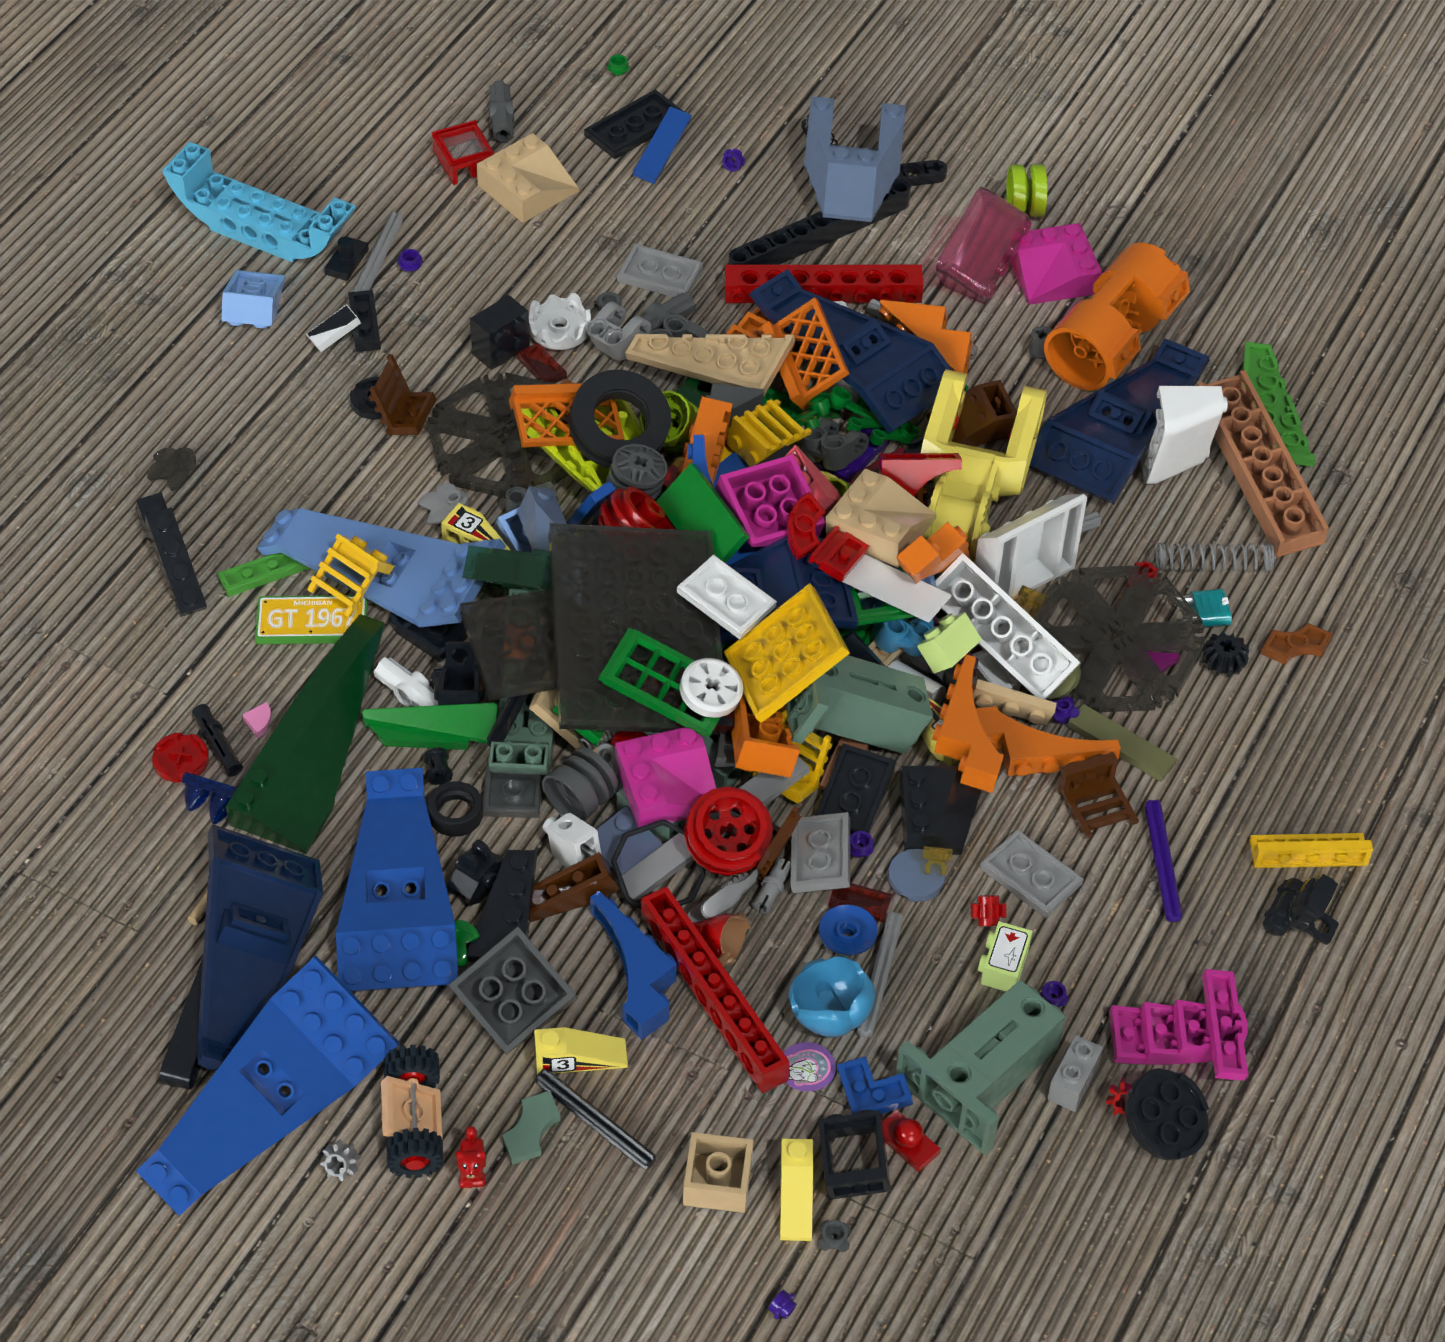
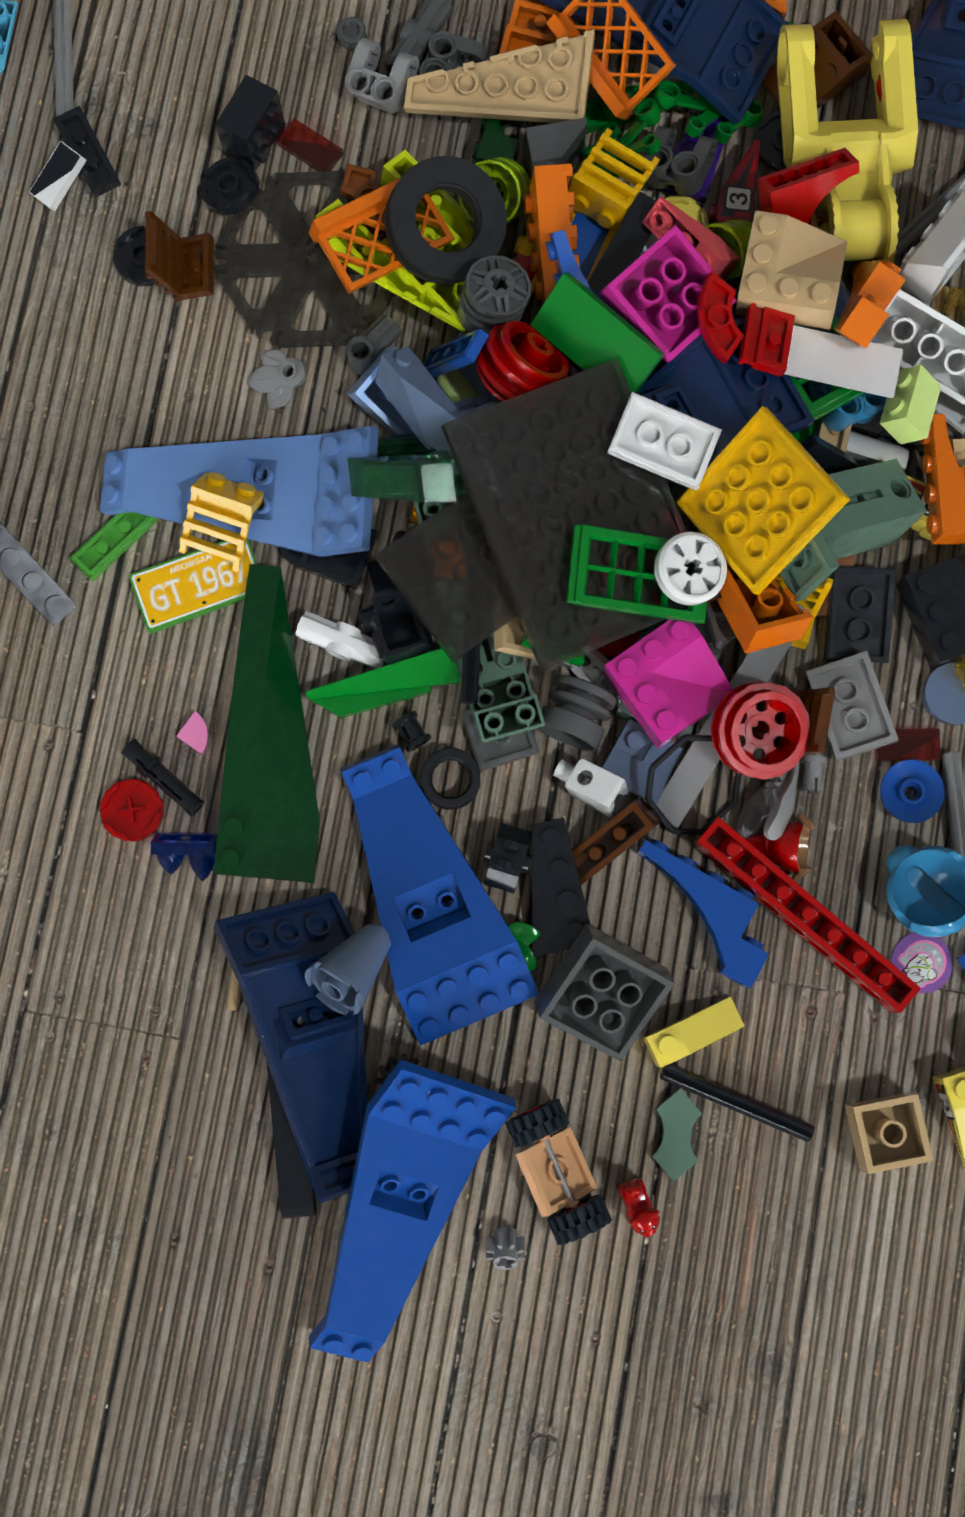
camera: 15 degrees left, 30 degrees up
black tile [324,236,369,281] -> none
dark purple plate [398,249,423,271] -> none
slope [441,503,512,572] -> none
white plate [529,293,591,350] -> none
dark purple plate [850,831,874,858] -> none
none -> black tile [200,157,260,215]
none -> sand blue cone [305,924,391,1015]

